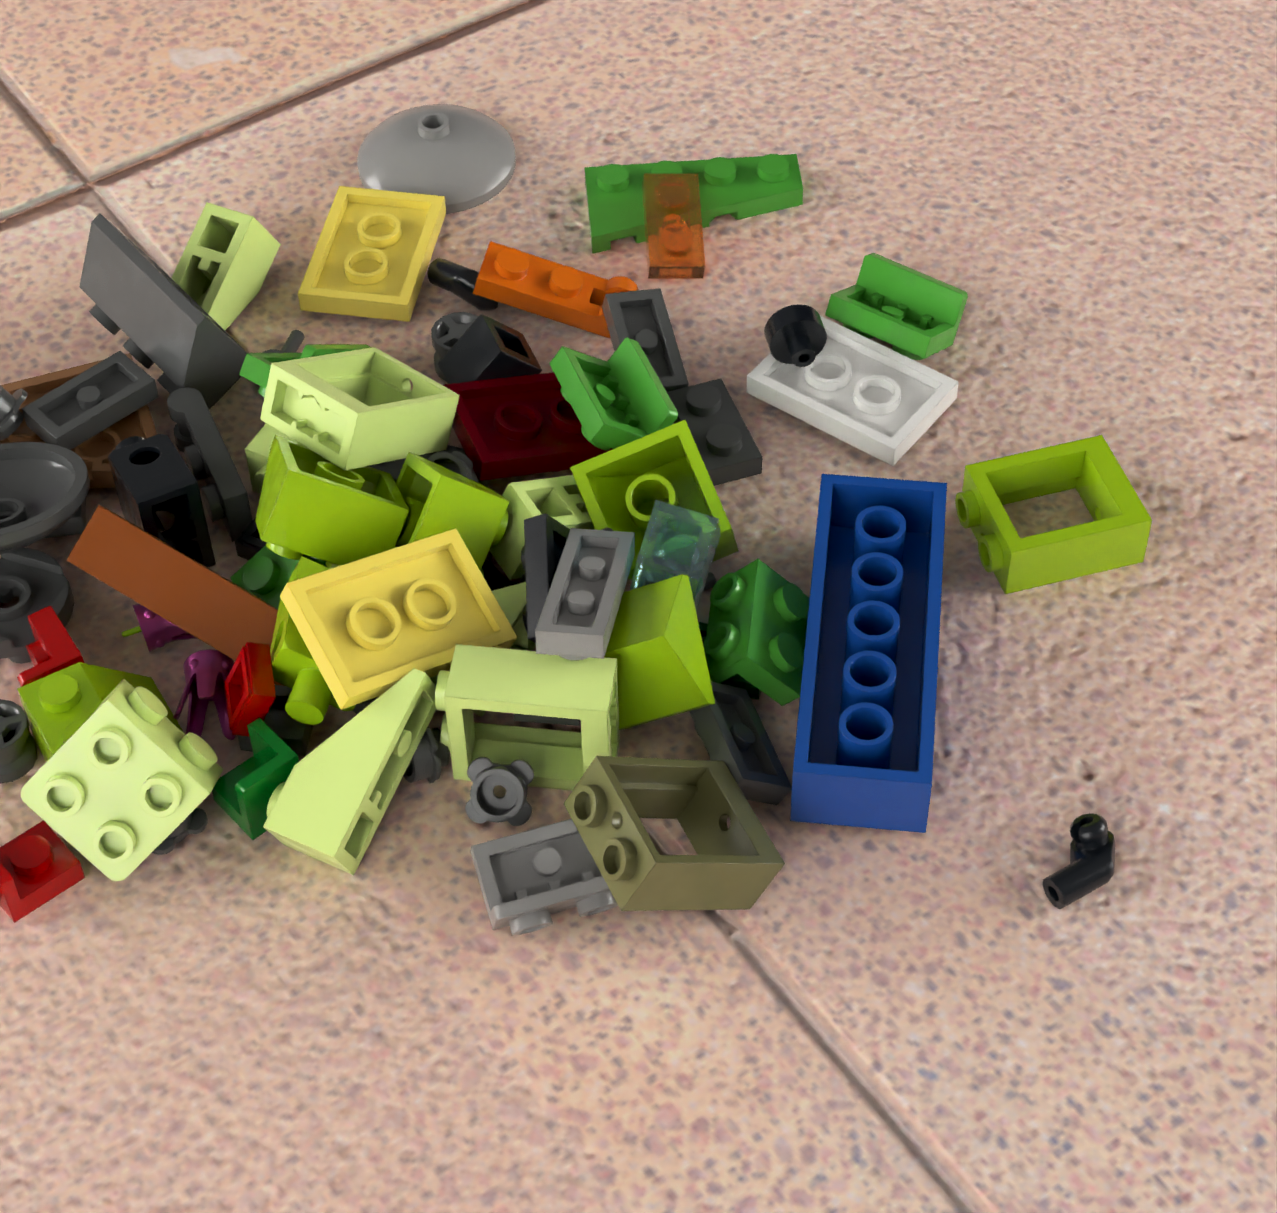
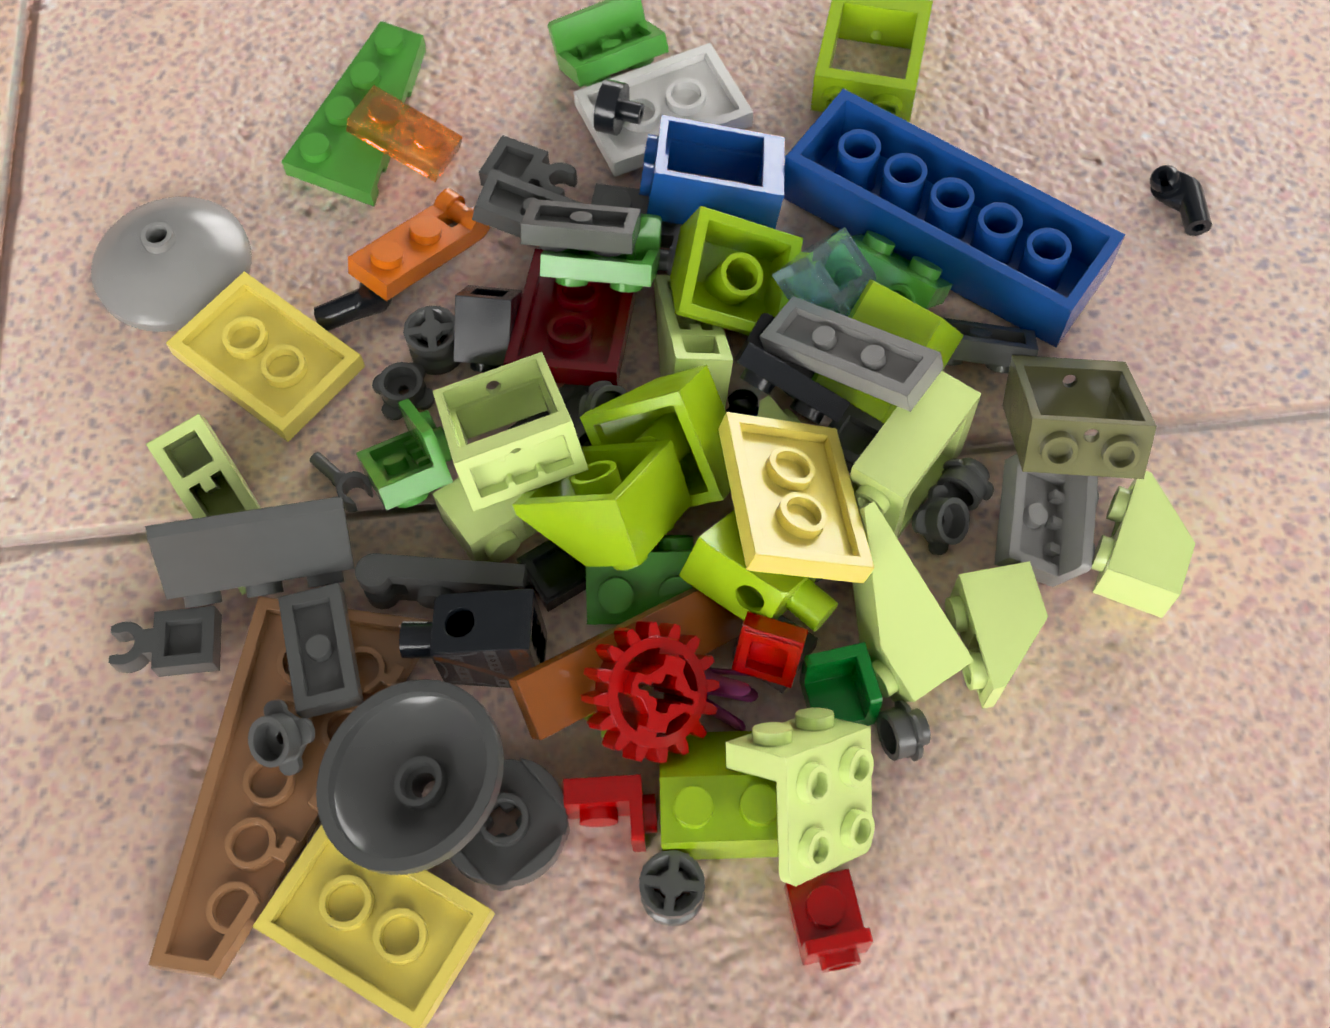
camera: 60 degrees left, 15 degrees up
none -> dark grey plate [109,606,222,677]
none -> dark grey plate [372,362,435,420]
none -> dark grey plate [478,135,578,196]
none -> dark grey plate [520,199,641,257]
none -> red gear [581,621,720,763]
none -> blue window [639,115,785,229]
none -> dark grey plate [876,700,931,762]
none -> dark grey plate [937,458,994,511]
none -> yellowish green slope [945,561,1048,709]
none -> yellowish green slope [1091,471,1196,618]

